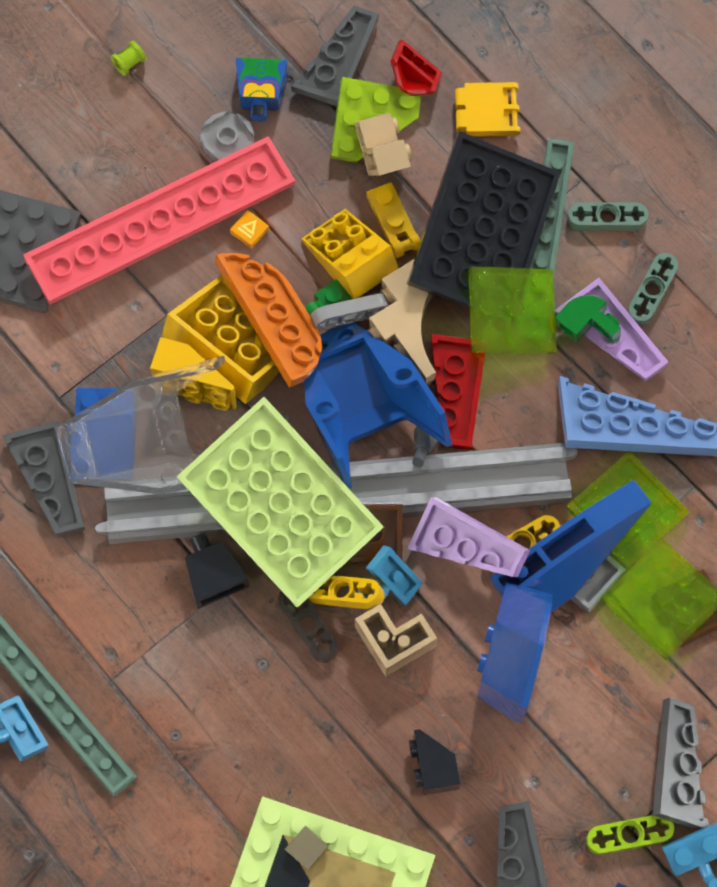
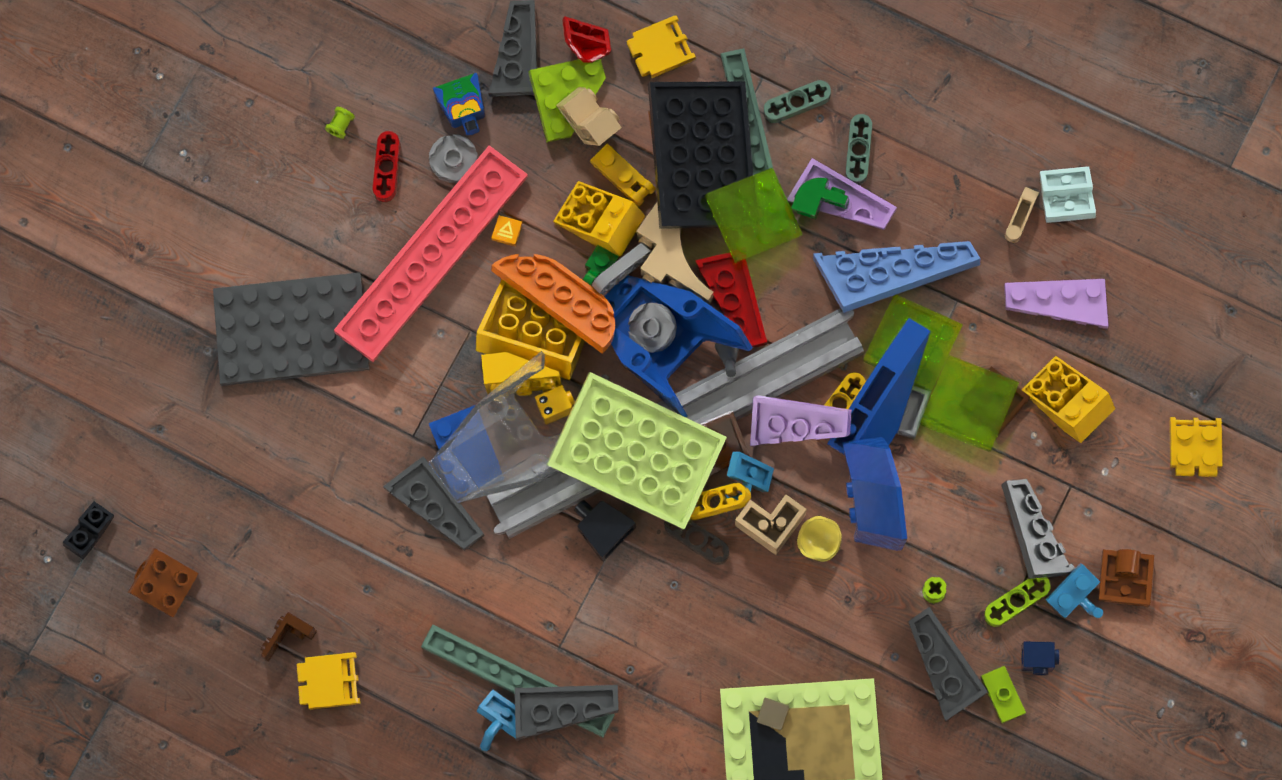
camera: 15 degrees left, 5 degrees up
black slope [409,729,460,795] -> none
none -> red beam [373,131,400,202]
none -> dark grey wing [515,685,619,741]
none -> yellow brick [535,385,575,425]
none -> light grey tile [628,303,677,353]
none -> light yellow helmet [797,516,841,562]
none -> lime bush [922,577,946,604]

